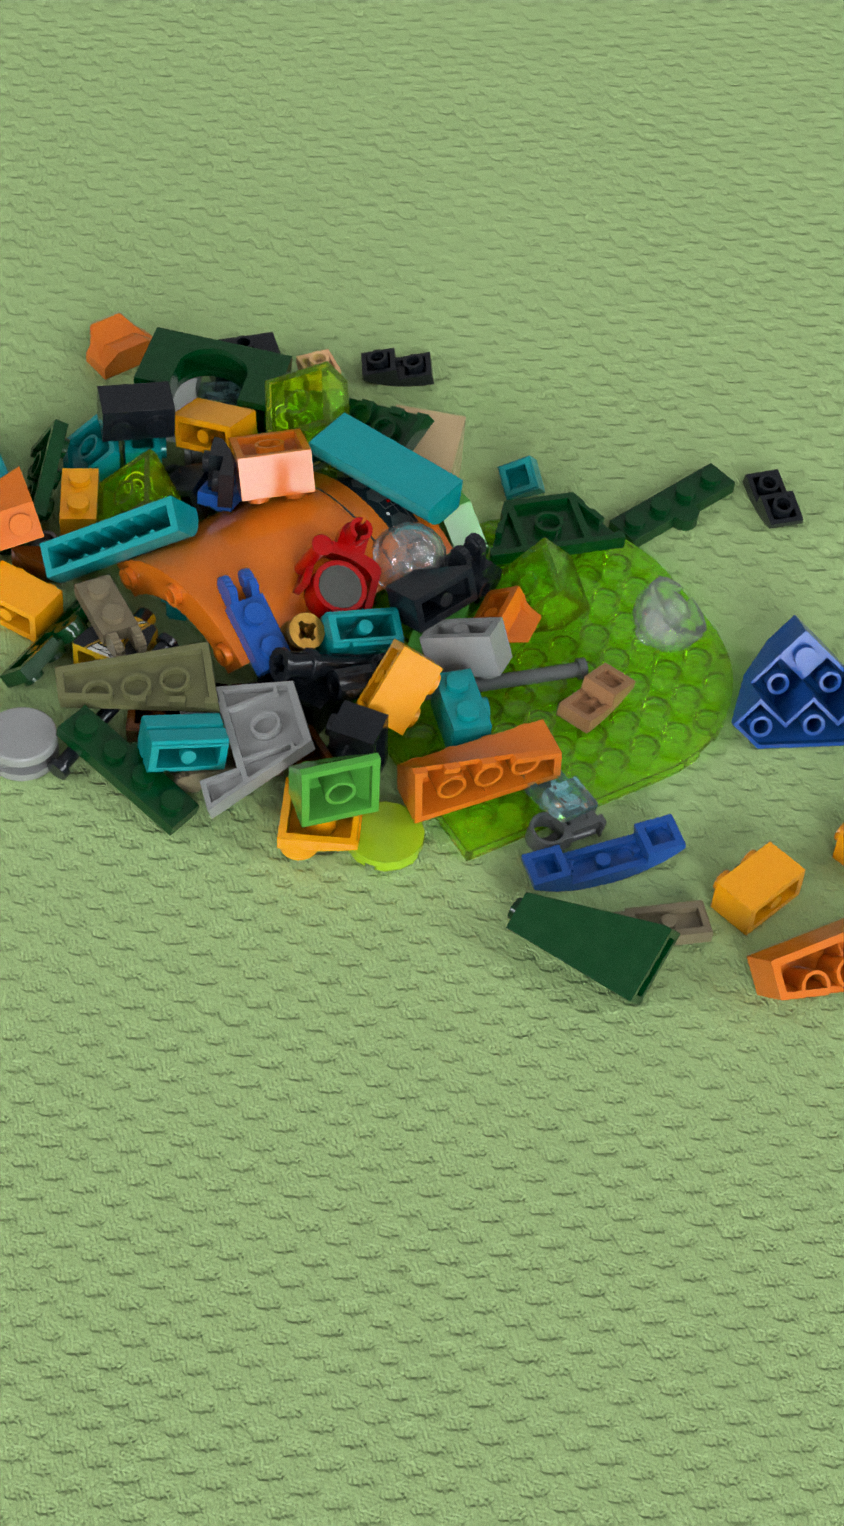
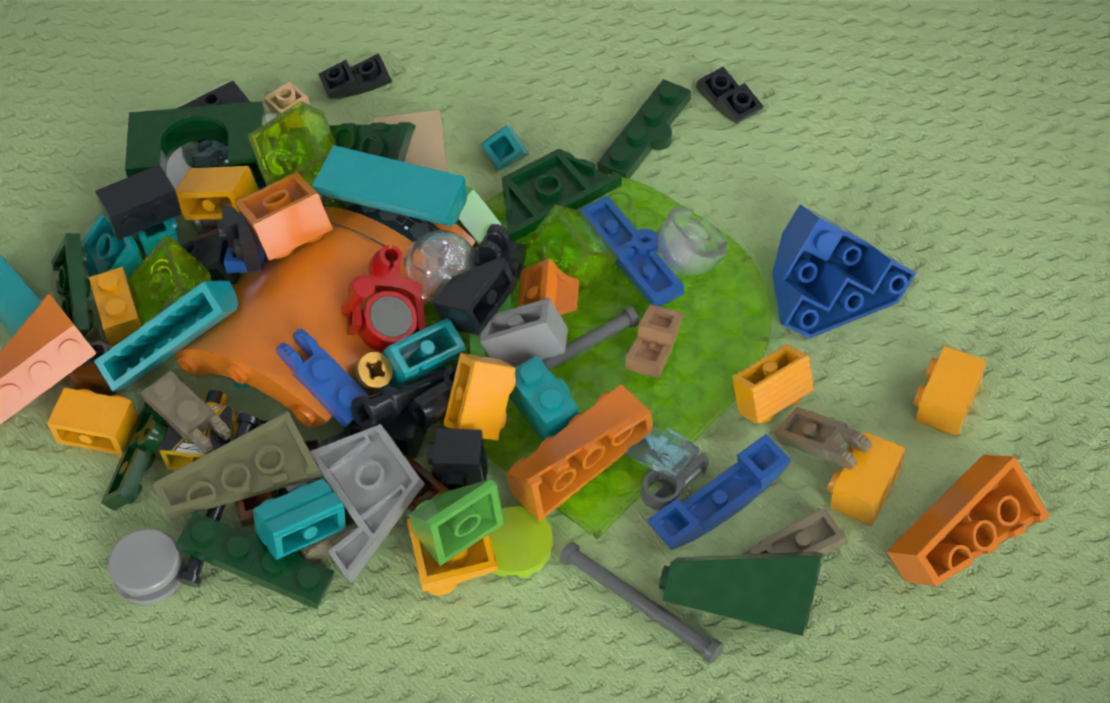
camera: 10 degrees left, 5 degrees up
orange slope [86,313,153,380] -> none
none -> dark grey bar [559,541,724,664]
none -> blue hinge [578,195,684,307]
none -> light orange brick [732,344,815,425]
none -> dark tan hinge [773,407,872,469]

